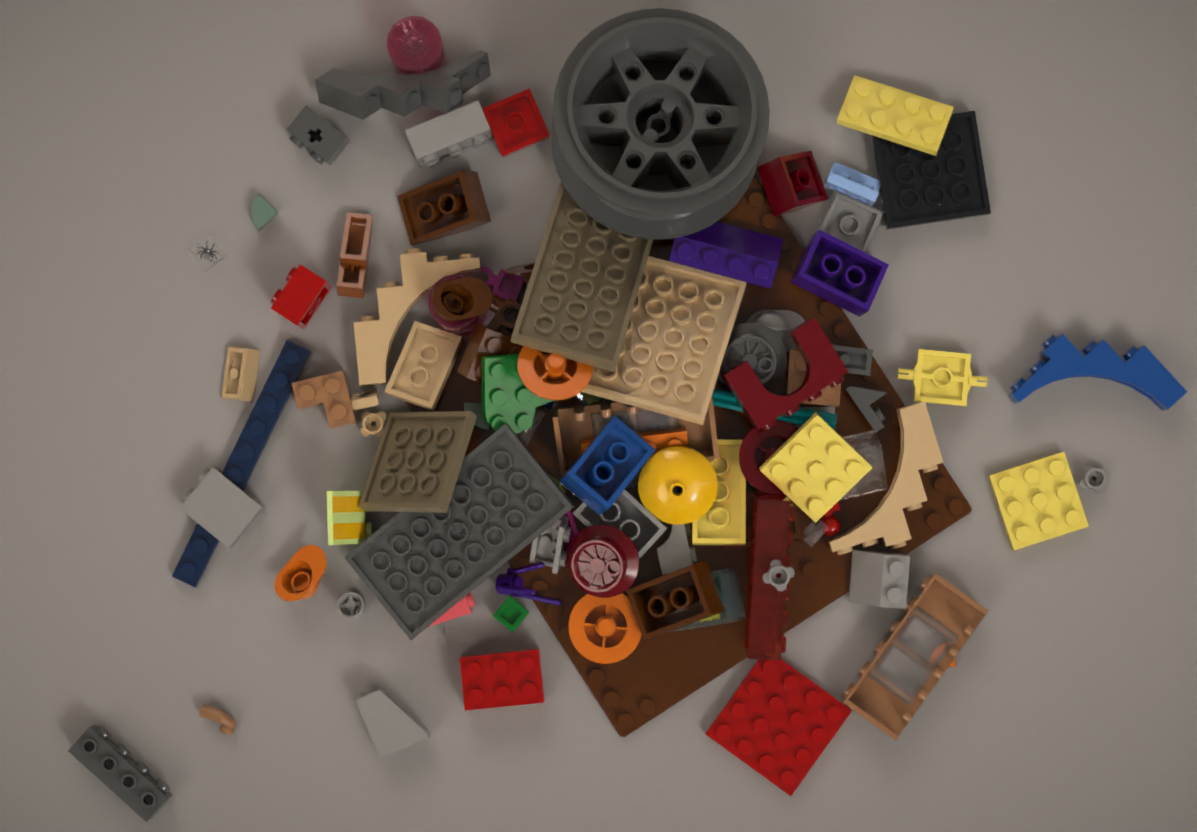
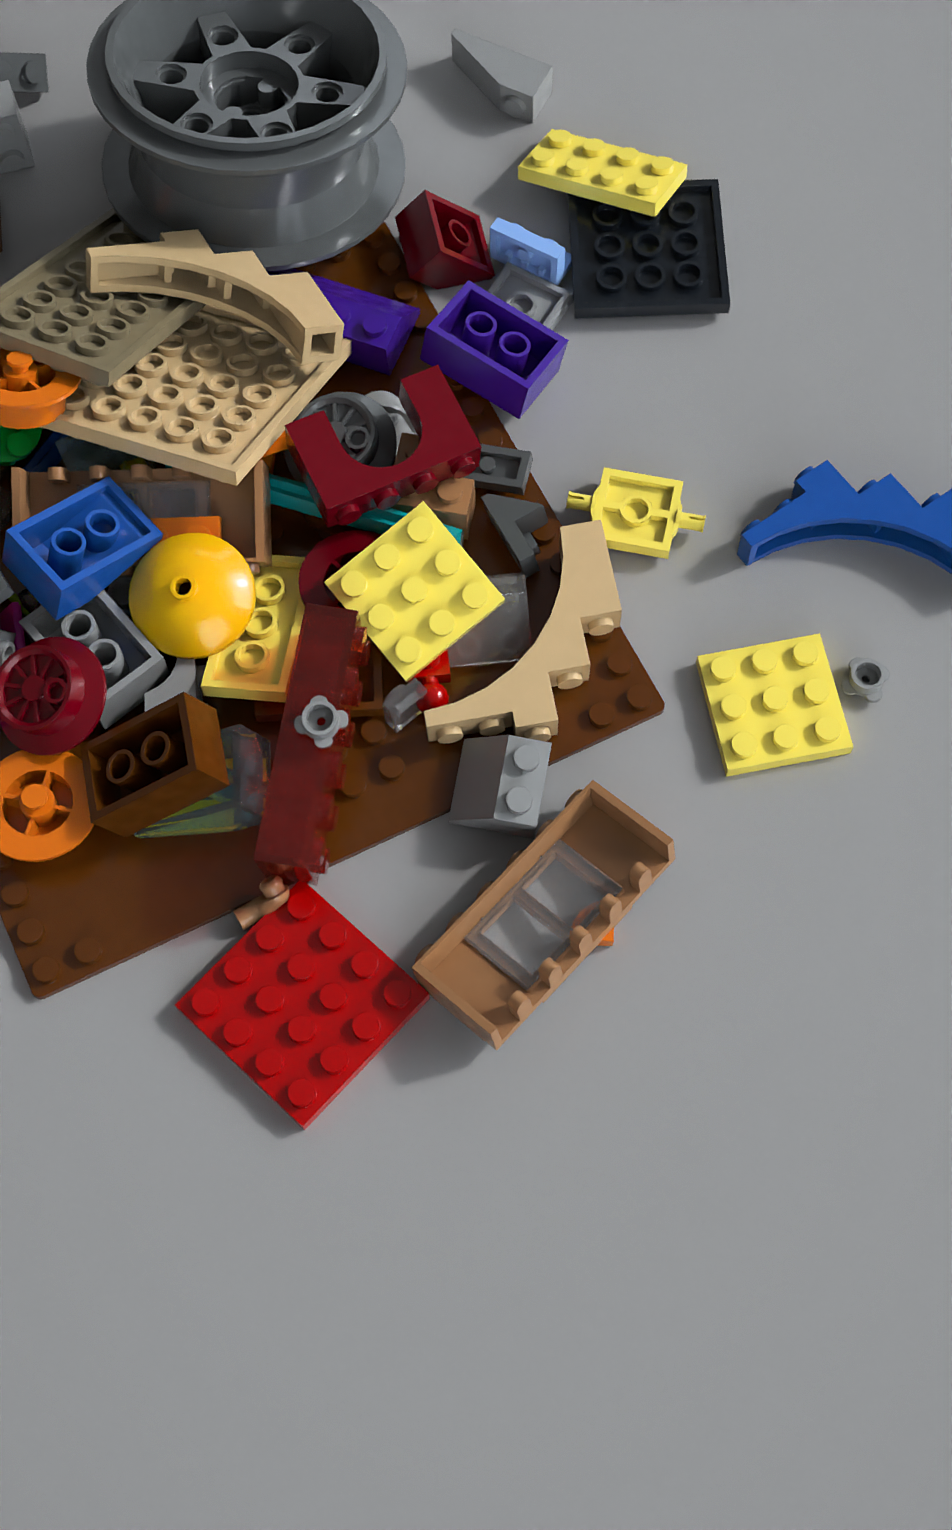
camera: 10 degrees right, 20 degrees down
red plate [482,88,550,158] -> none
none -> tan arch [86,229,344,364]
none -> medium nougat arm [233,875,289,930]
none -> light grey slope [451,28,553,123]

